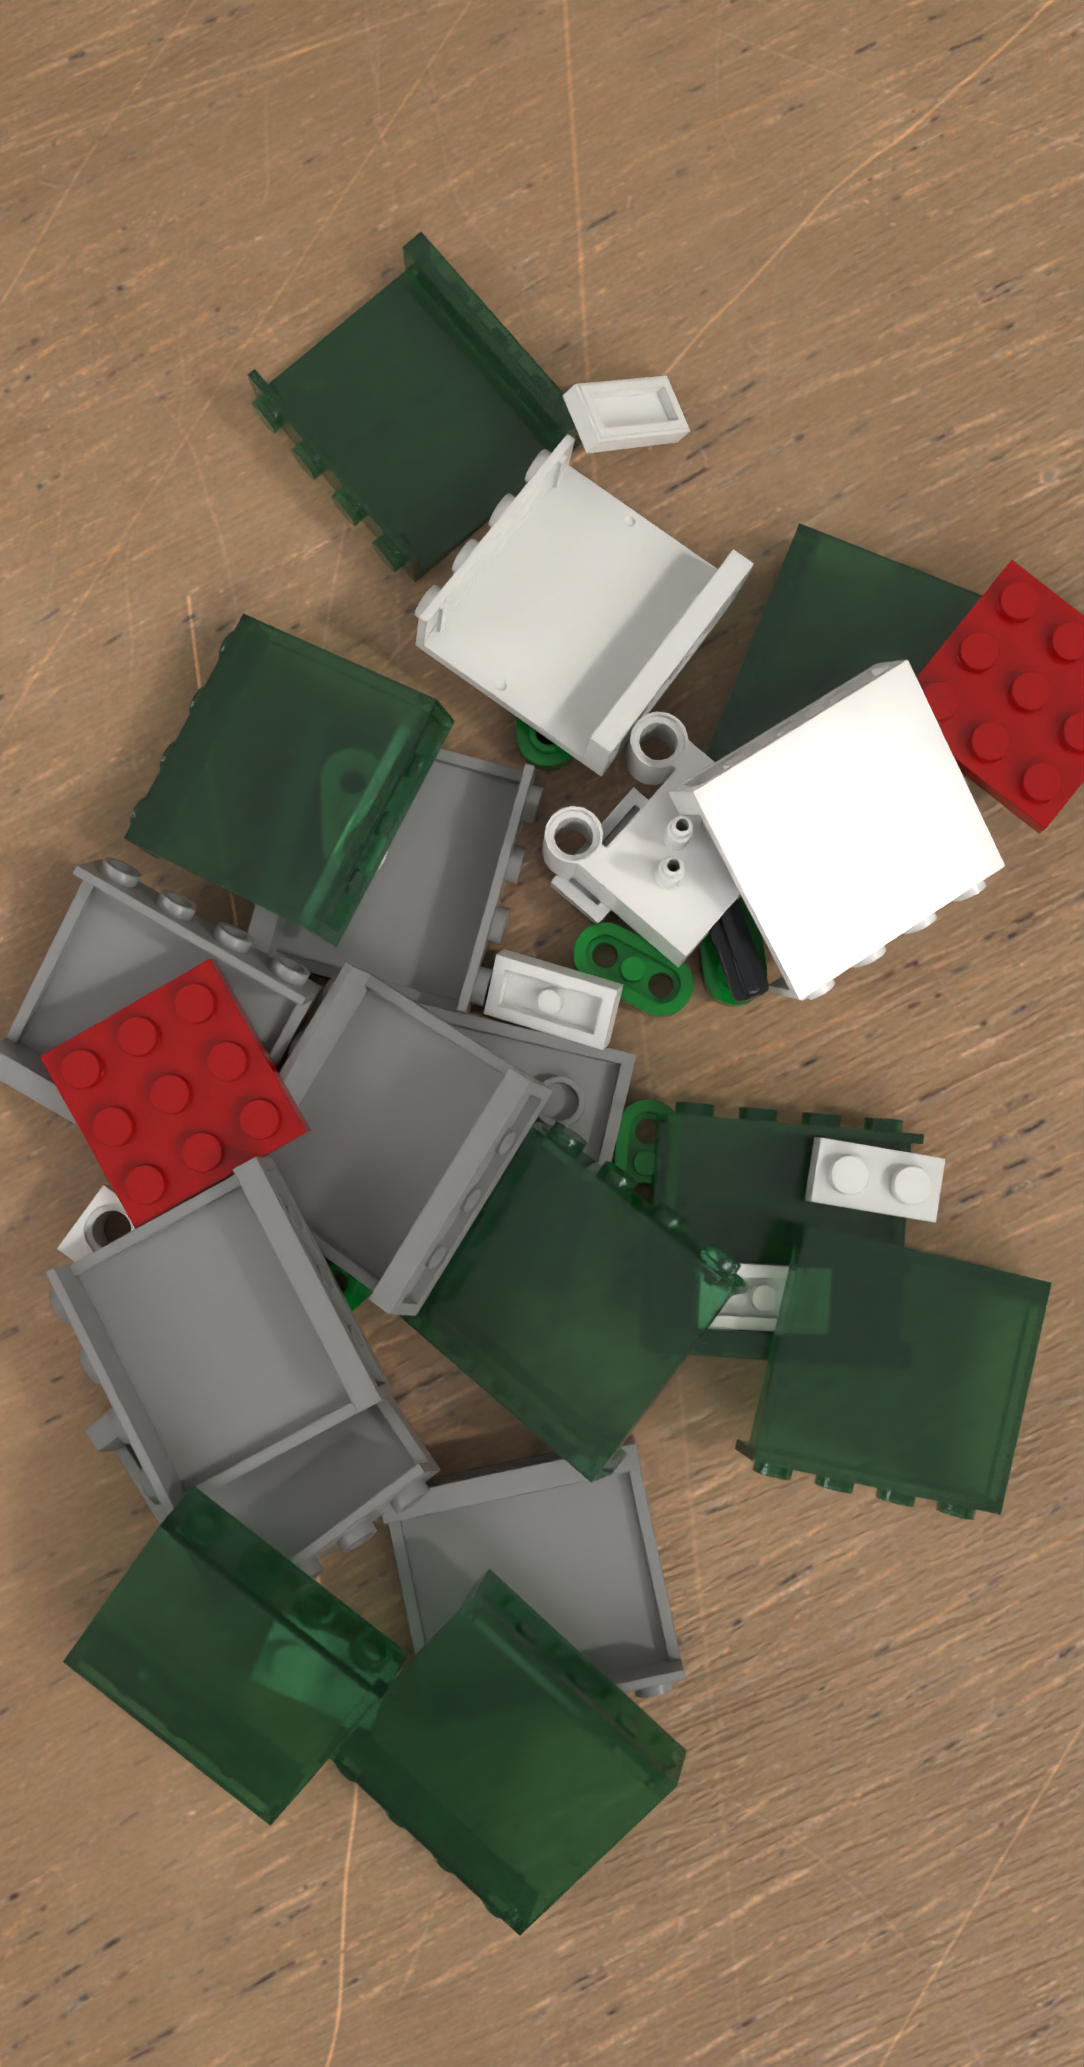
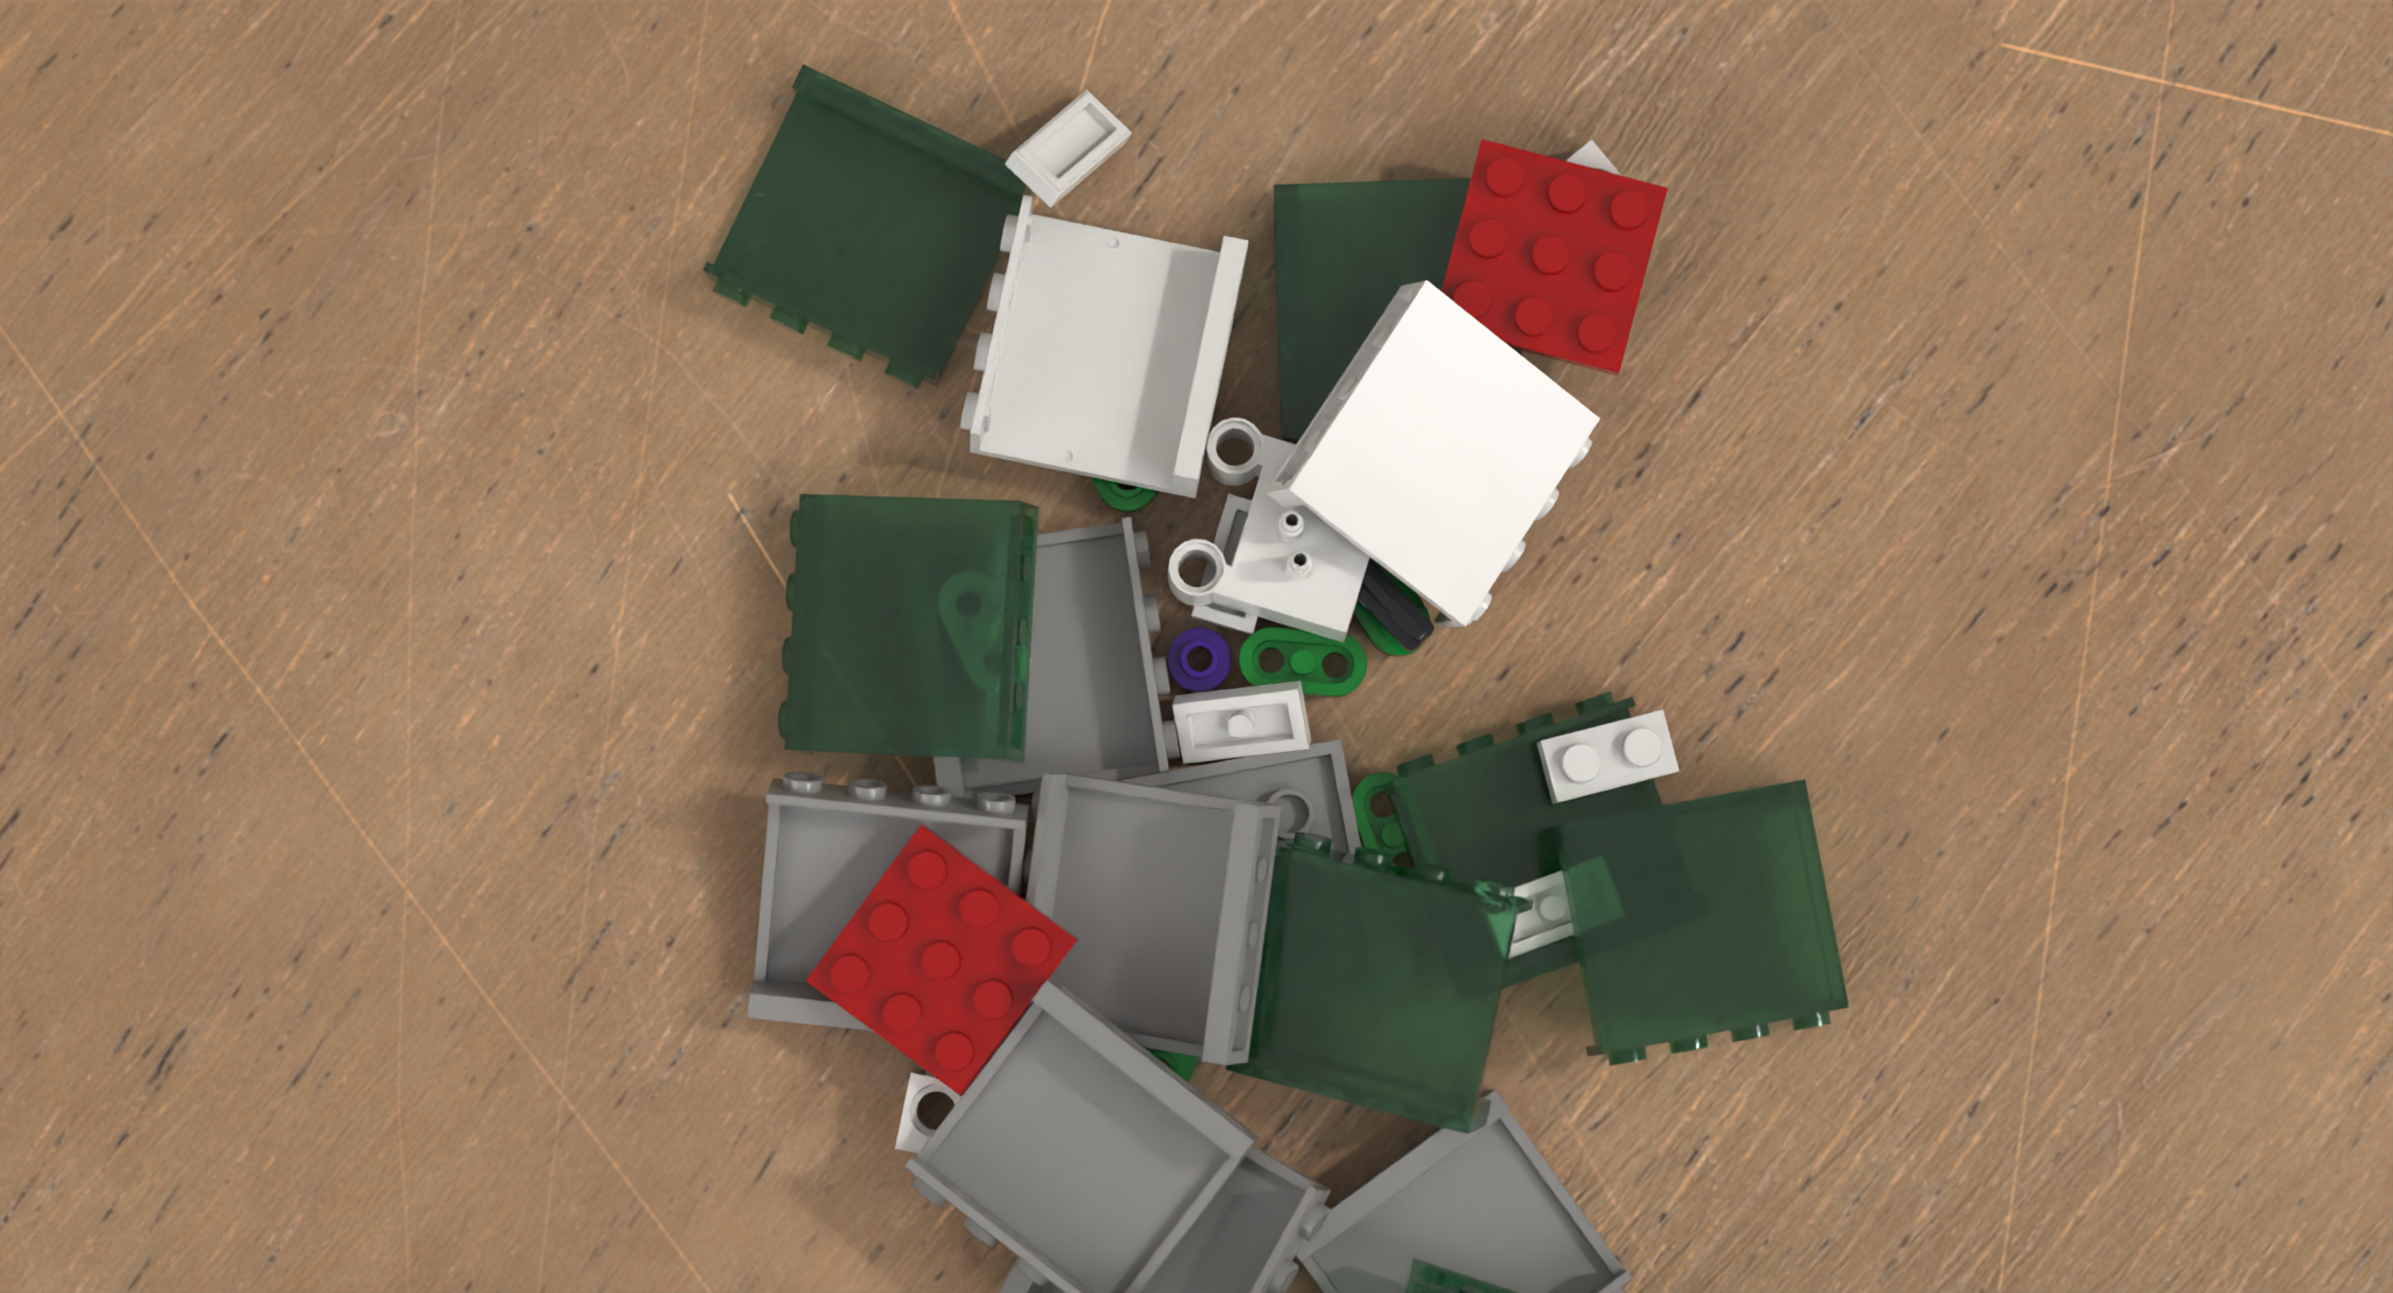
camera: 25 degrees left, 0 degrees up
none -> dark purple plate [1168,628,1231,692]

